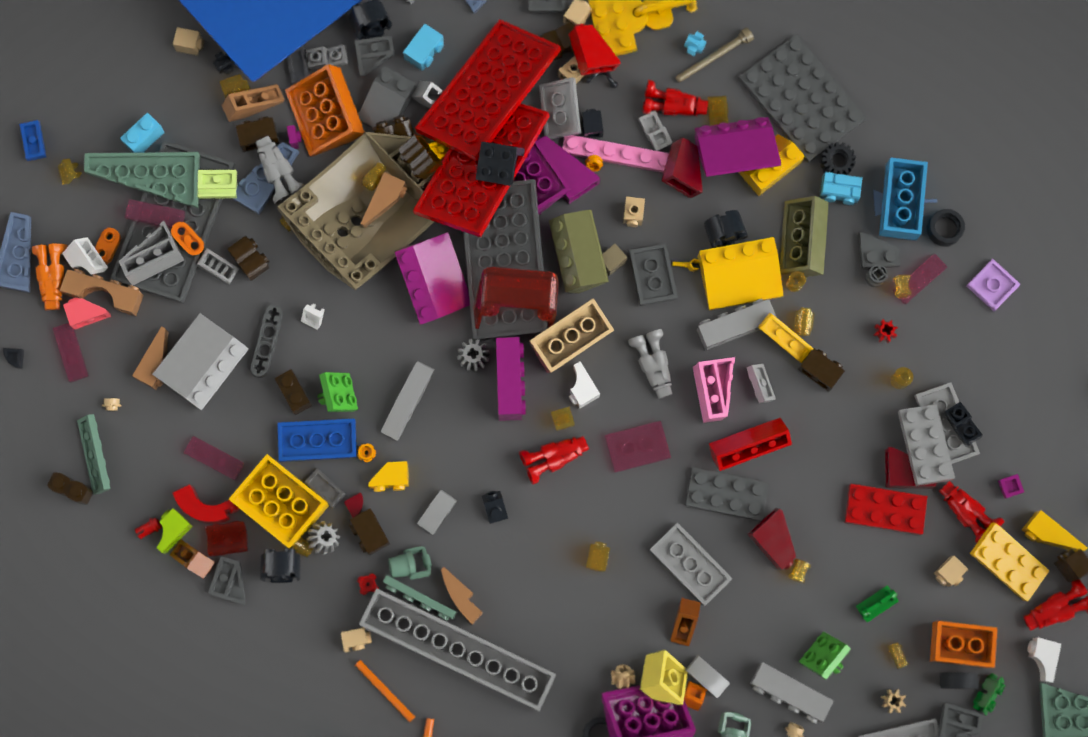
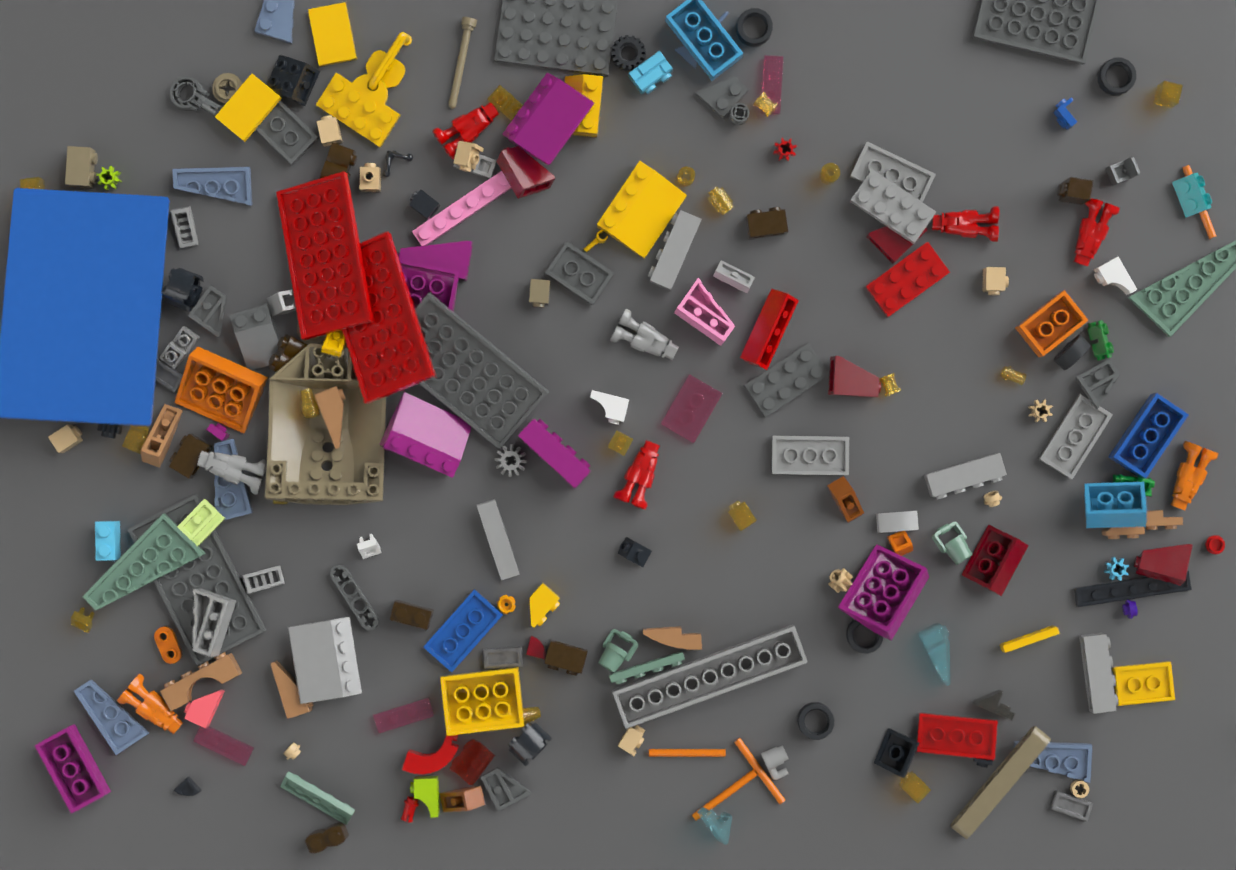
camera: 45 degrees left, 10 degrees up
blue plate [20,120,46,161] -> none
white arch [62,237,108,274] -> none
clear pink tile [125,199,186,230] -> none
orange plate [171,222,204,255] -> none
dark brown brick [227,236,270,281] -> none
light grey gear [306,521,340,555] -> none
bright green plate [317,372,358,412] -> none
red plate [357,573,379,595] -> none
dark brown brick [399,134,442,179] -> none
medium azure brick [403,24,444,71] -> none
light grey slope [417,489,457,535] -> none
clear red windscreen [473,267,559,329] -> none
black bracket [476,141,525,186] -> none
tan slope [530,298,614,373] -> none
light grey tile [539,77,581,139] -> none
olive slope [549,209,609,294] -> none
red slope [569,24,621,76] -> none
light orange plate [585,155,603,172] -> none
tan brick [623,197,645,227] -> none
light yellow slope [641,650,687,705] -> none
medium azure gear [684,31,707,56] -> none
black brick [704,210,748,248] -> none
yellow tile [758,313,813,363] -> none
olive slope [780,196,829,277] -> none
bright green plate [799,631,850,680] -> none
green hinge [855,585,899,623] -> none
black slope [944,402,983,447] -> none
lavender tile [966,259,1021,312] -> none
yellow plate [970,522,1050,602] -> none
magenta plate [998,474,1024,499] -> none
yellow slope [1022,510,1088,551] -> none
none -> tan brick [453,141,484,172]

